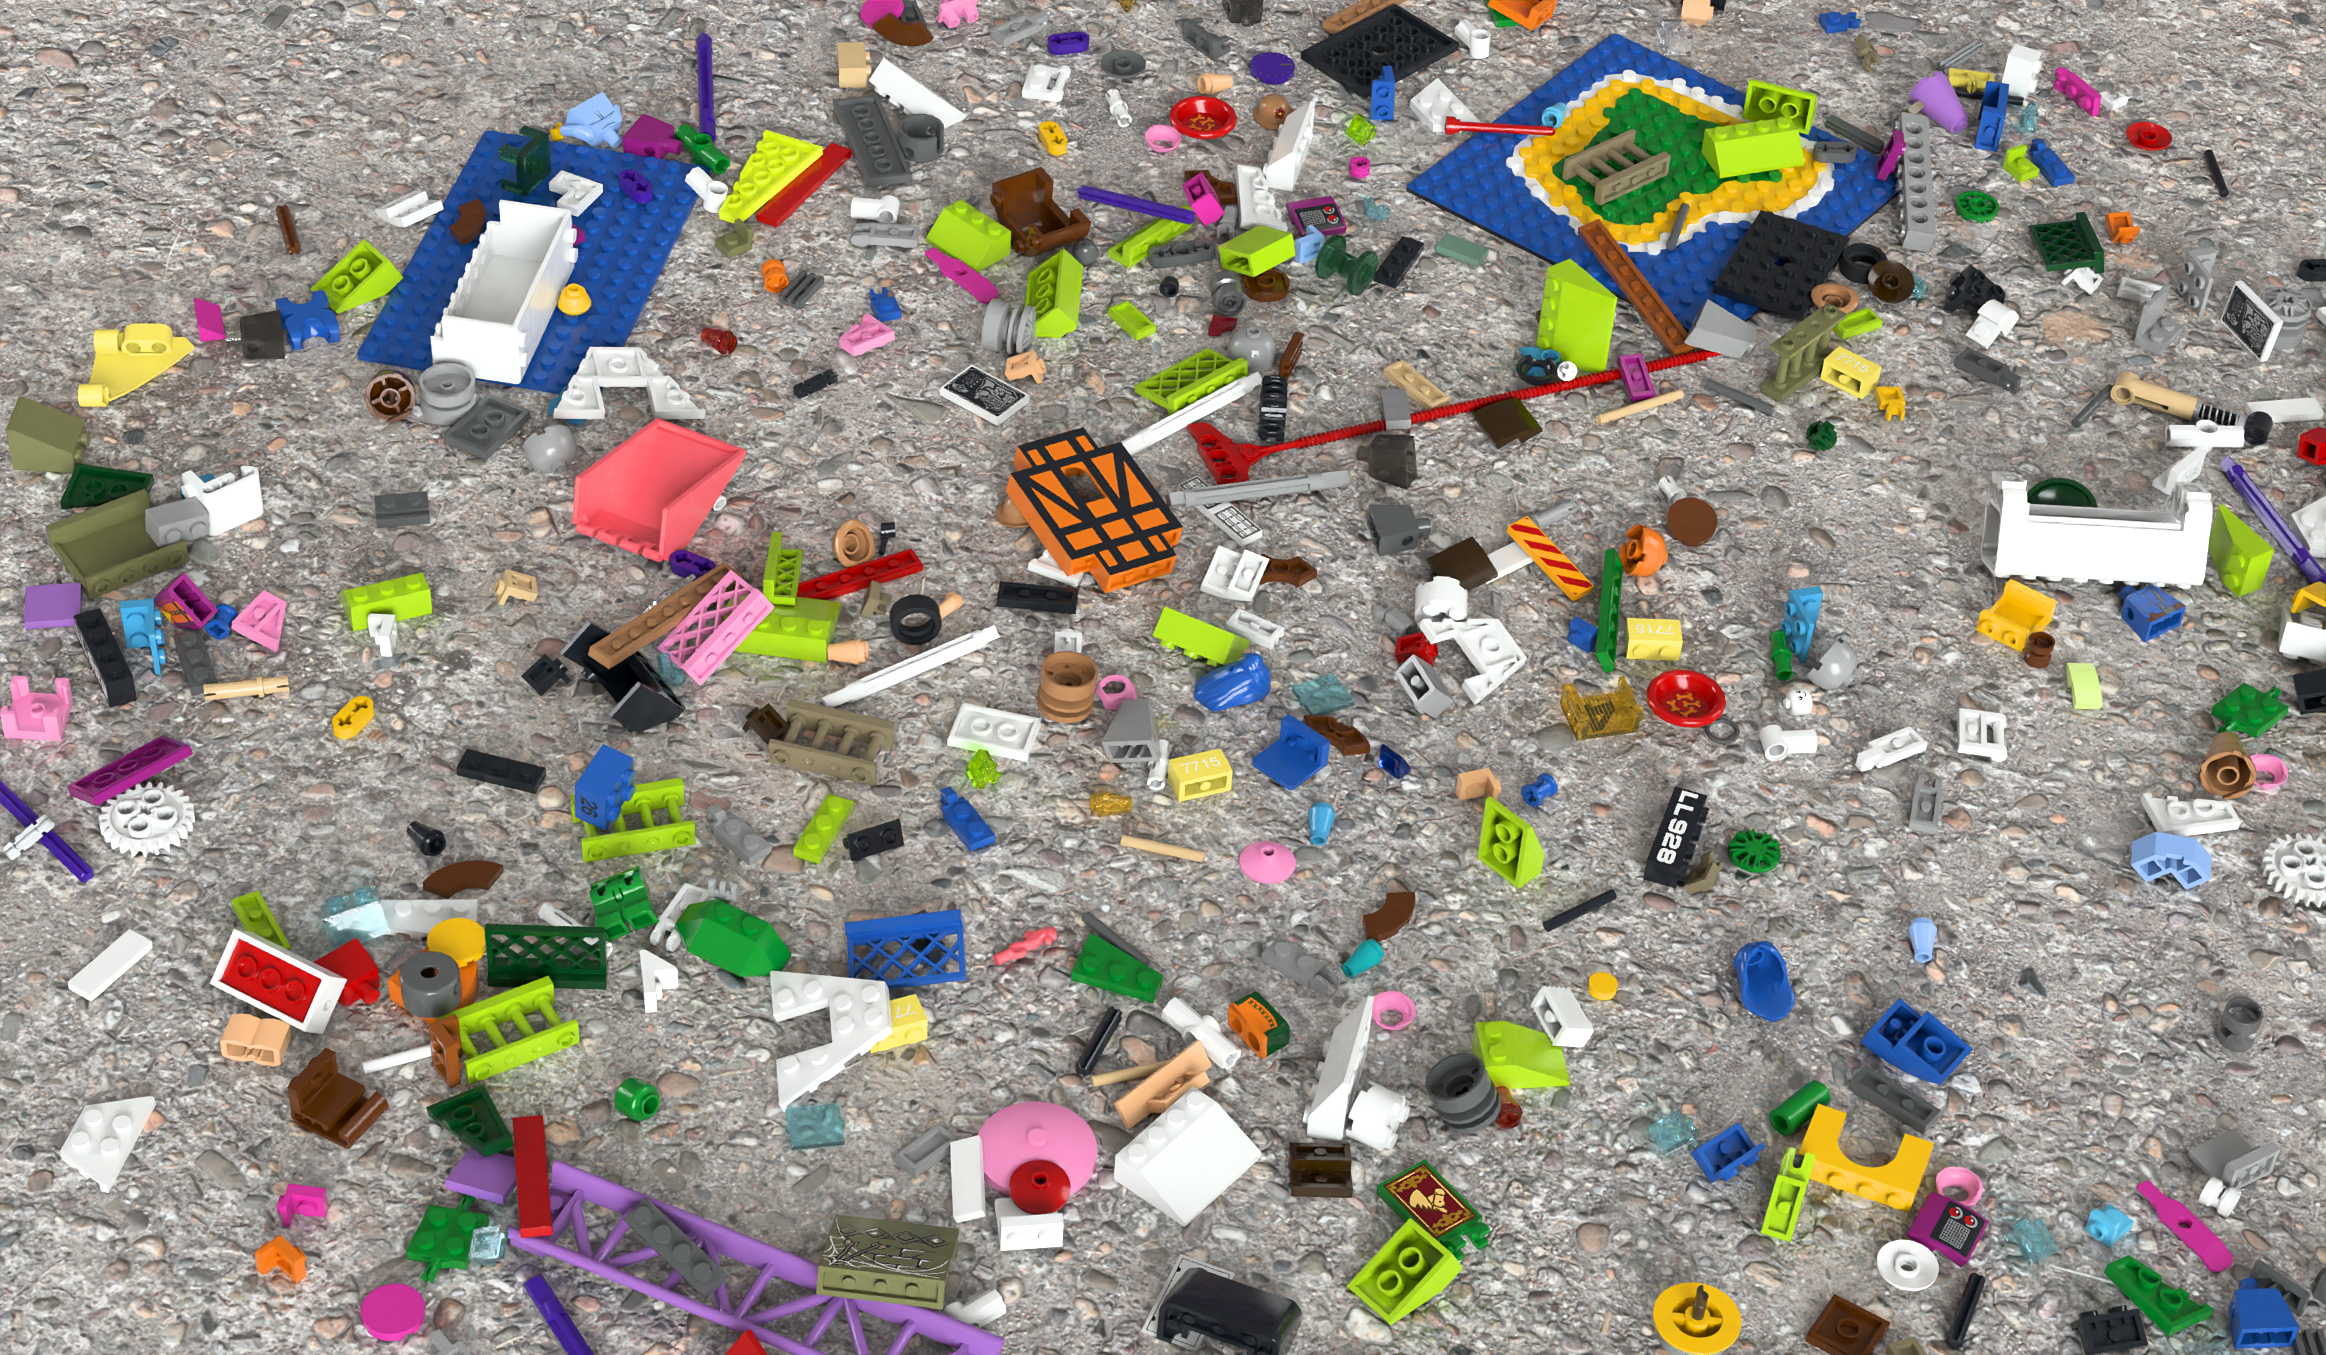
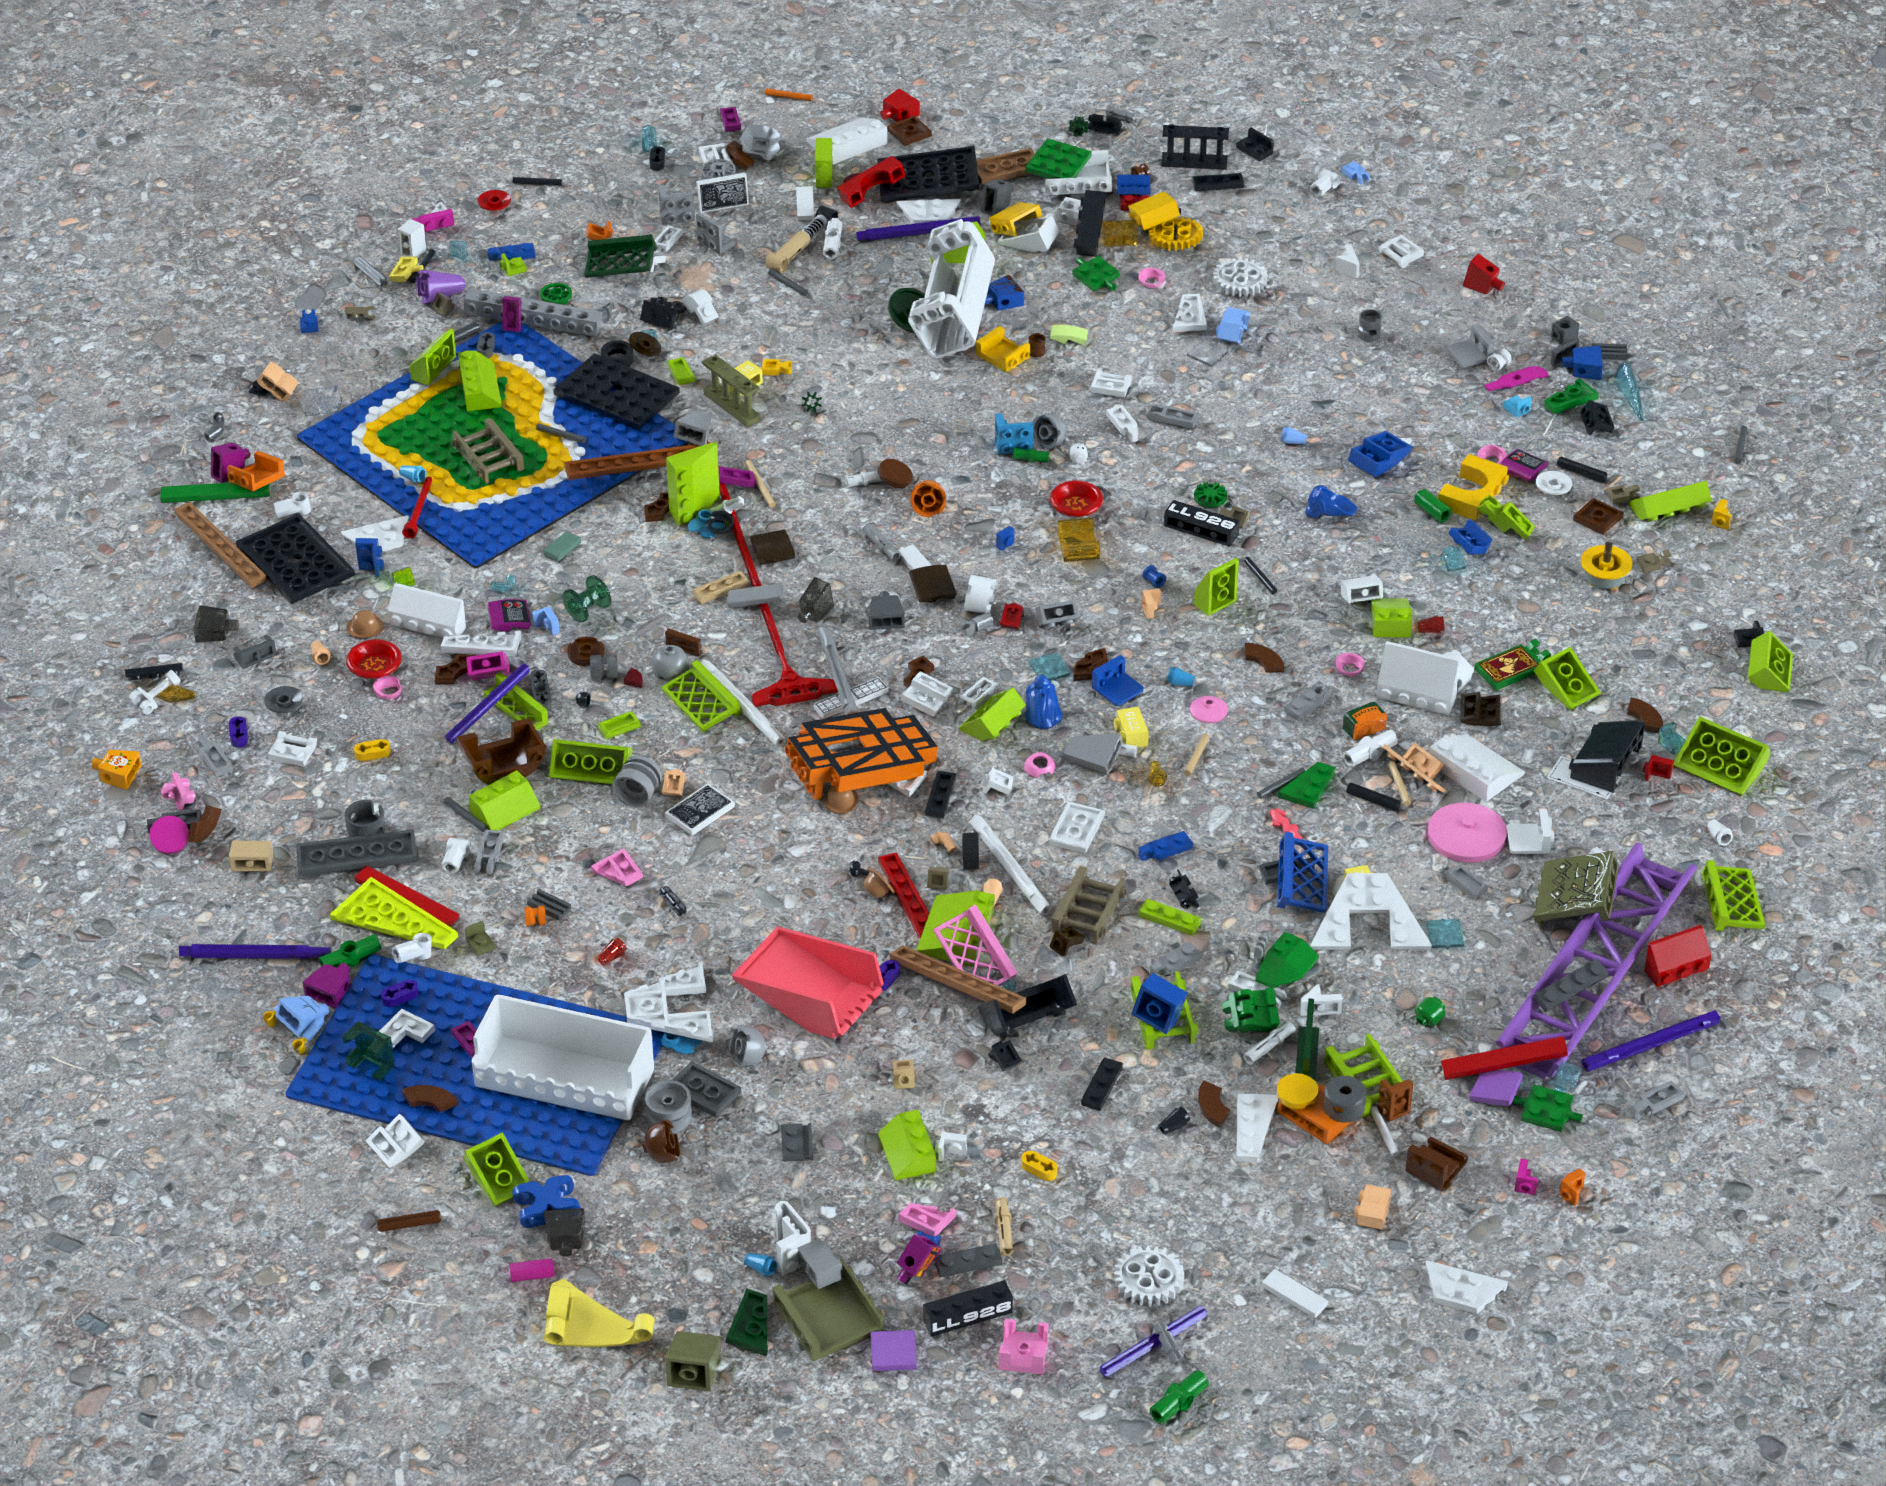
camera: 80 degrees left, 0 degrees up
magenta tile [67,735,193,806] -> none
dark azure bracket [120,598,166,675] -> none
brick [210,929,347,1034] -> none
lime plate [231,890,291,951] -> none
red torso [313,938,380,1006] -> none
clear light blue bracket [321,885,390,951] -> none
dark pink tile [360,1284,426,1341] -> none
dark green wing [426,1085,514,1157] -> none
clear piece [643,574,696,613] -> none
lime fence [763,532,803,605] -> none
white slope [869,58,967,129] -> none
blue plate [870,287,902,322] -> none
dark pink piece [925,247,998,304] -> none
white tile [950,1135,986,1223] -> none
clear neon green tile [965,749,1002,789] -> none
red dish [1009,1160,1071,1215] -> none
medium nougat wheel [1036,651,1098,723] -> none
white pin [1105,89,1132,127] -> none
lime brick [1218,225,1296,277] -> none
dark purple tile [1250,52,1295,85] -> none
black gear [1259,374,1288,443] -> none
teal cone [1342,939,1384,979] -> none
dark pink bush [1349,156,1370,178] -> none
black plate [1374,236,1424,289] -> none
clear blue slope [1379,744,1411,780] -> none
white wing [1419,619,1527,705] -> none
dark grey wheel [1425,1053,1502,1134] -> none
light orange tile [1506,516,1594,602] -> none
yellow tile [1588,972,1618,1000] -> none
green tile [1596,548,1624,673] -> none
light yellow brick [1624,618,1683,661] -> none
dark grey bar [1705,379,1775,415] -> none
white piece [1759,725,1817,761] -> none
medium nougat hat [1811,283,1859,313] -> none
dark grey plate [1848,1065,1941,1135] -> none
dark grey hinge [1953,347,2022,393] -> none
blue panel [1974,81,2009,152] -> none
clear light blue bracket [2005,1218,2058,1265] -> none
white bracket [2152,447,2206,496] -> none
medium nougat cone [2200,732,2257,799] -> none

